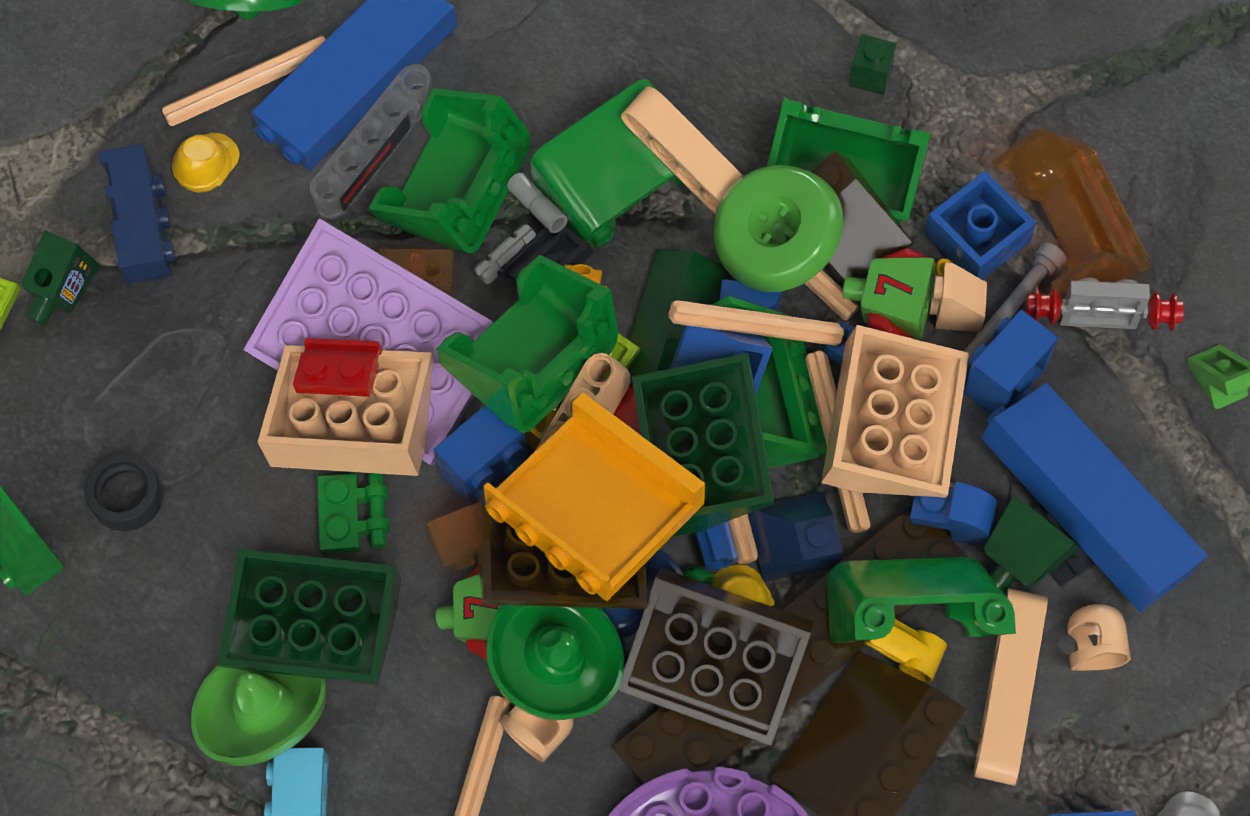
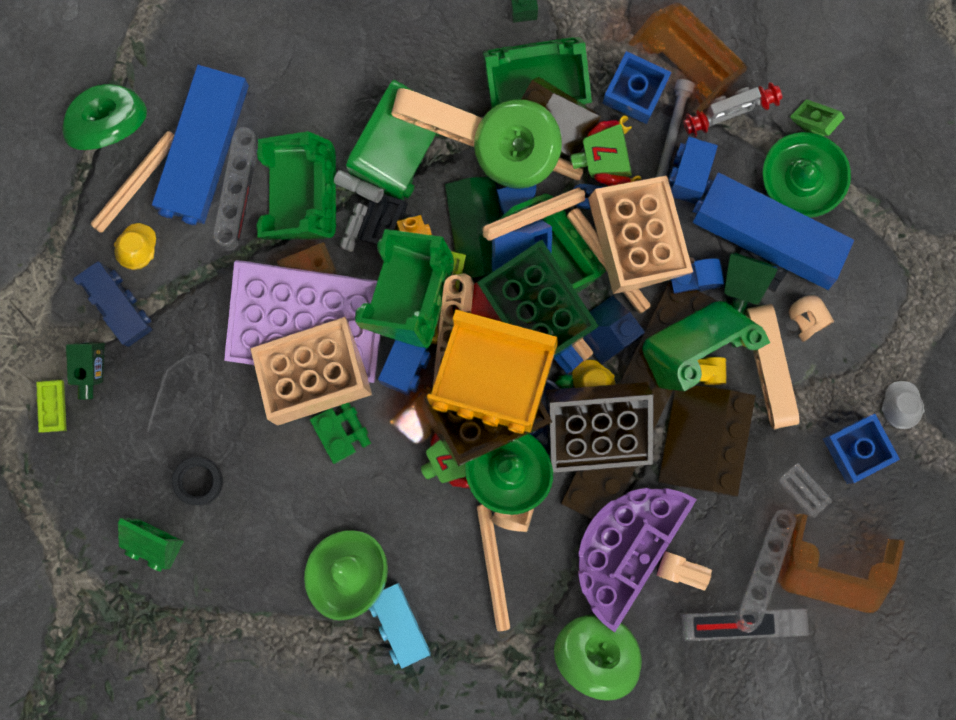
camera: 25 degrees left, 15 degrees up
dark green slope [217,549,401,685] -> none
red plate [293,338,382,397] -> none
light nougat slope [929,262,987,333] -> none
none -> green hat [763,132,851,218]

